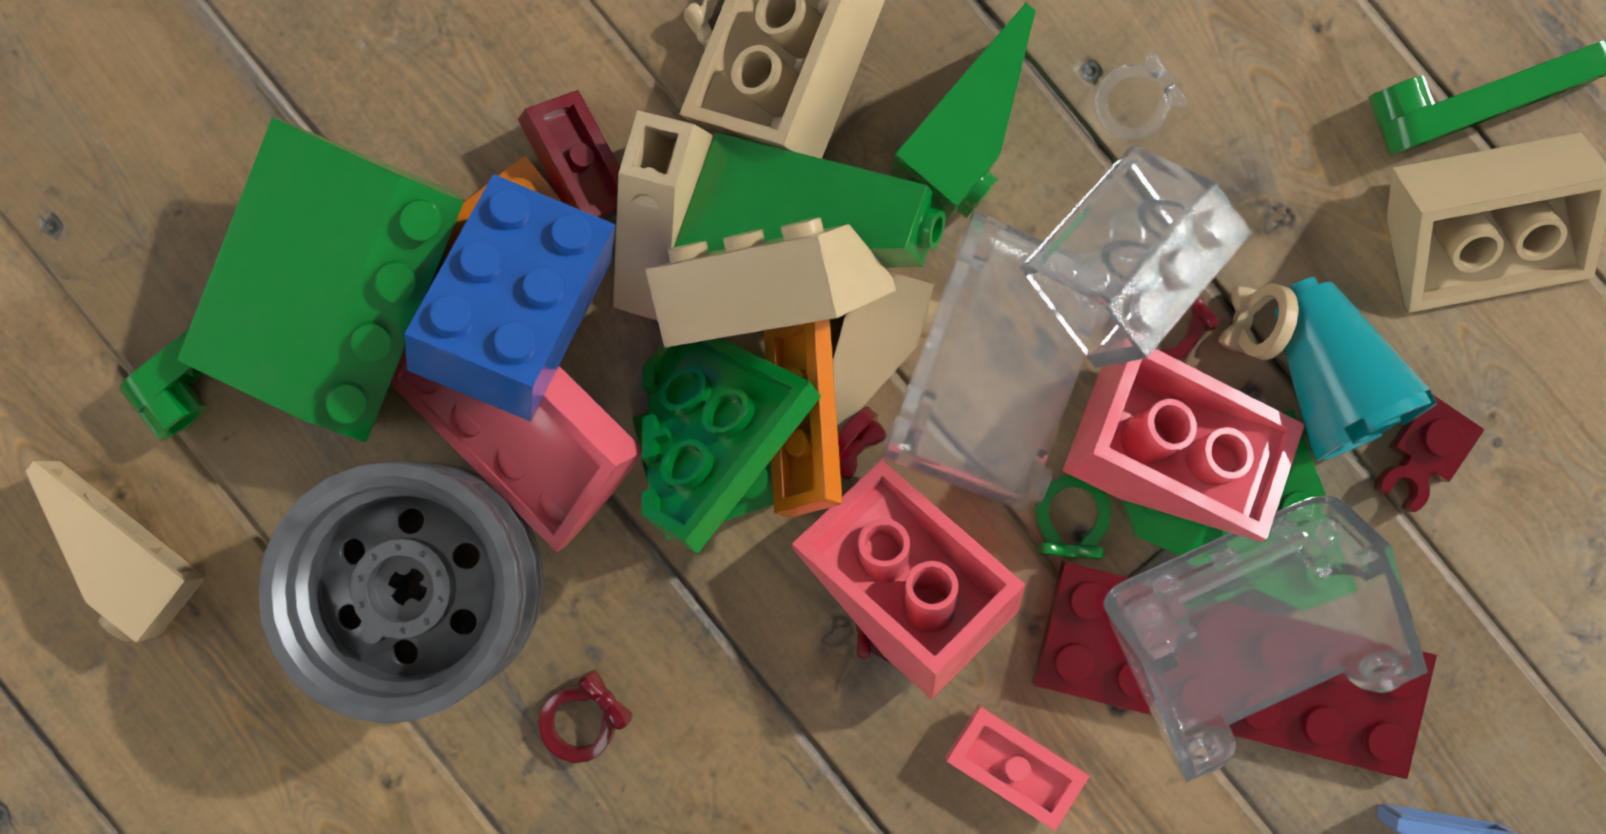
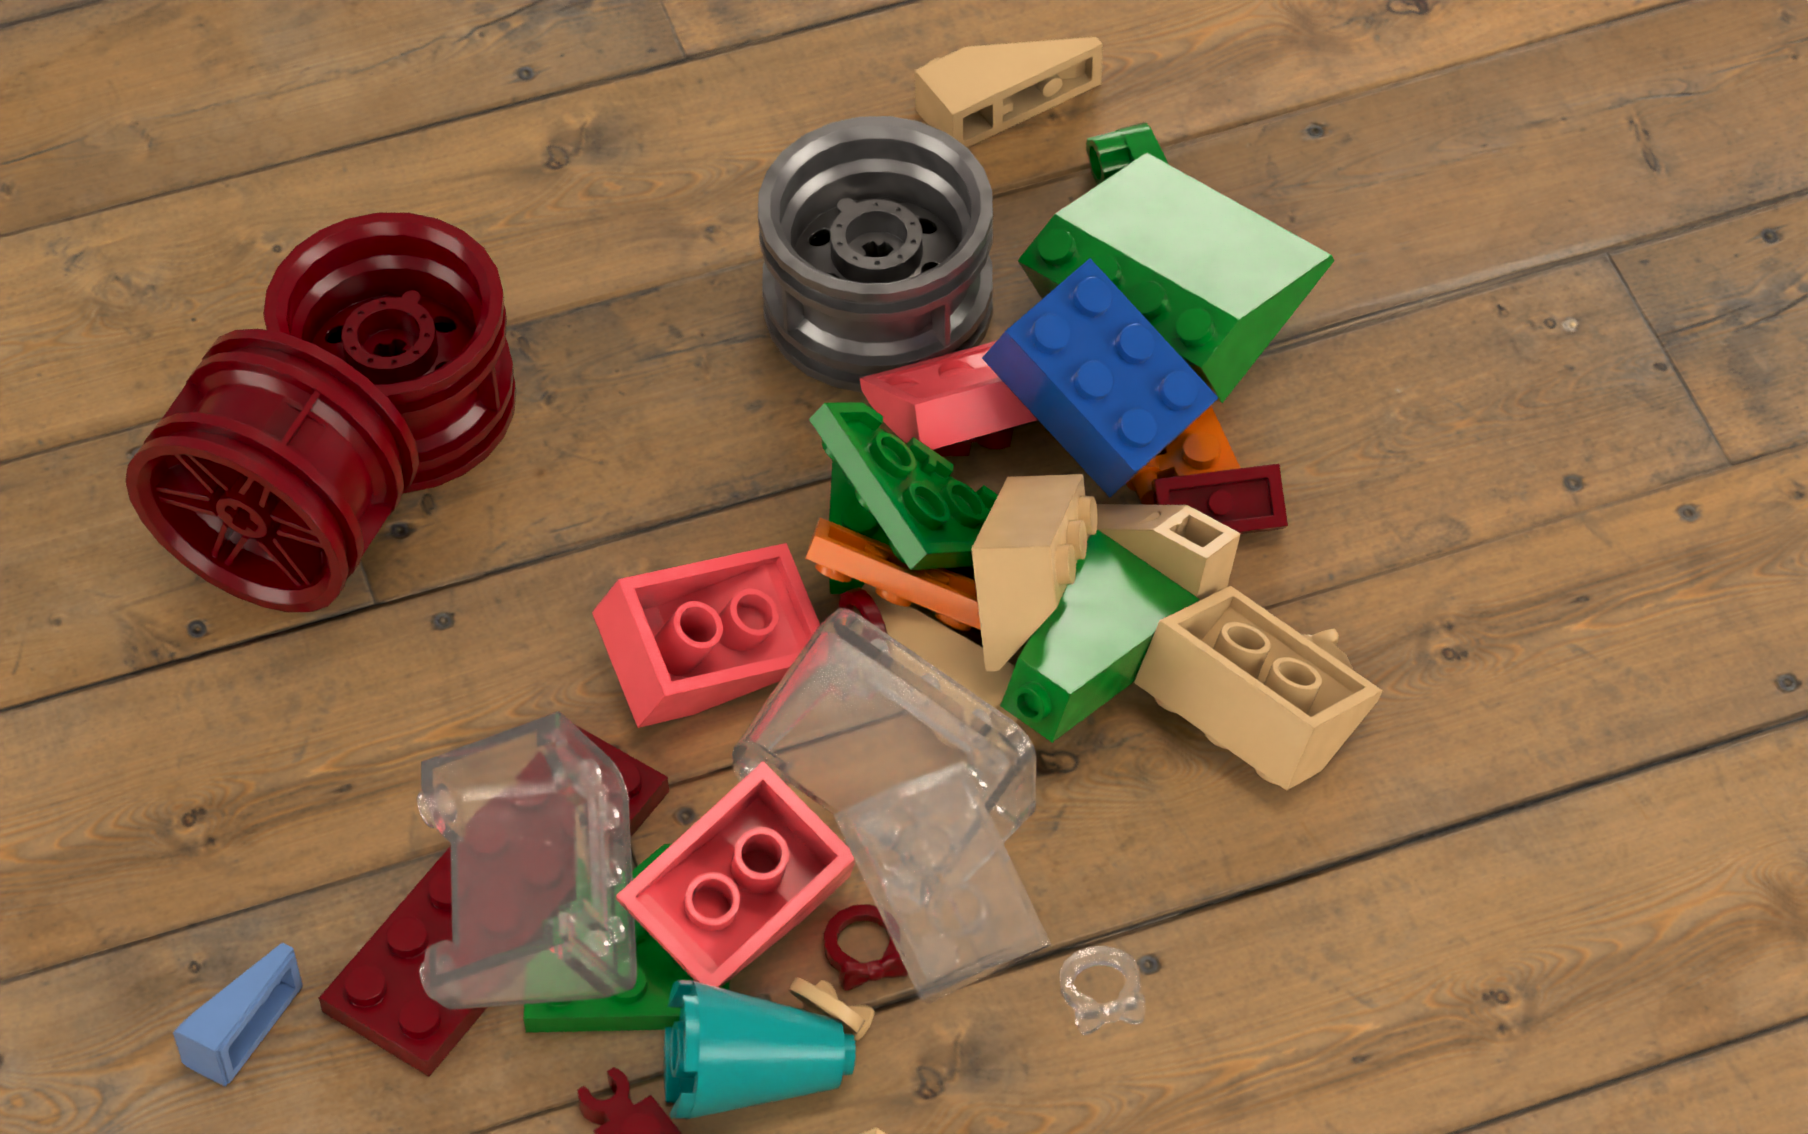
camera: 105 degrees right, 35 degrees down
dark red piece [538,670,633,763] -> none
green slope [889,2,1036,224] -> none
coral plate [945,704,1090,831] -> none
green piece [1034,475,1111,560] -> none

